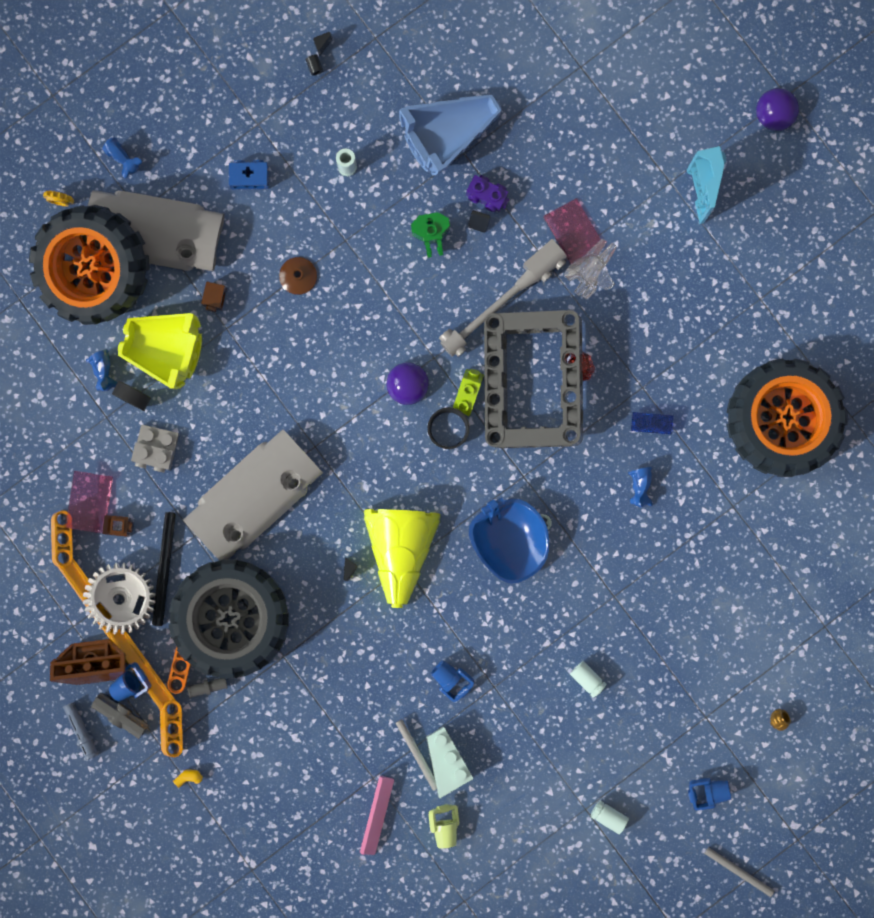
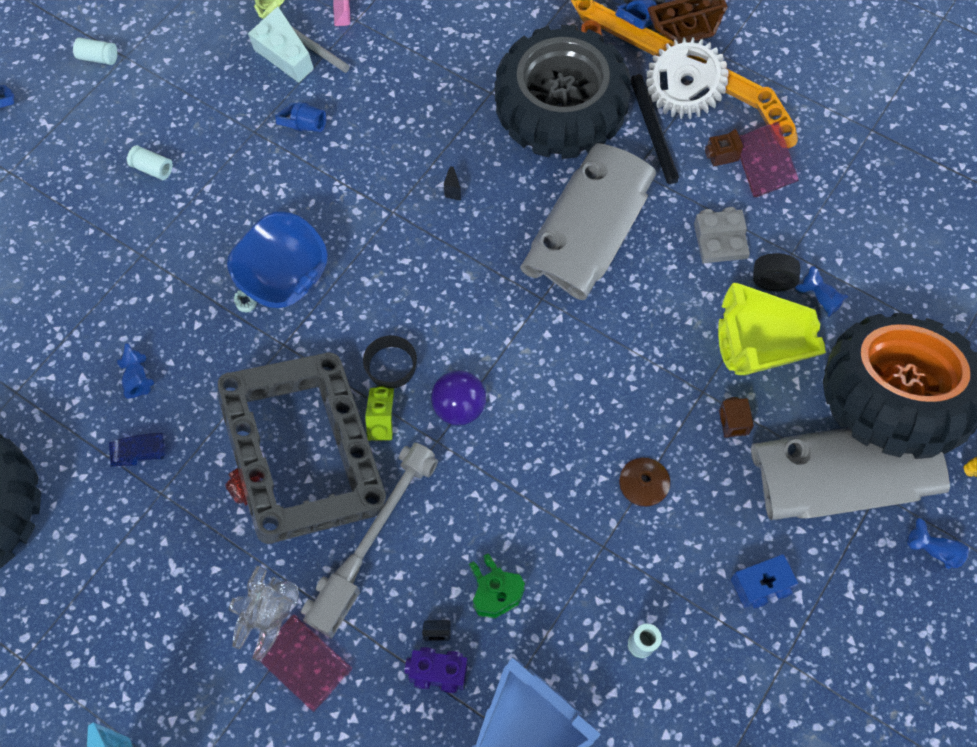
camera: 160 degrees right, 20 degrees down
neon yellow cone [364,509,441,608] -> none

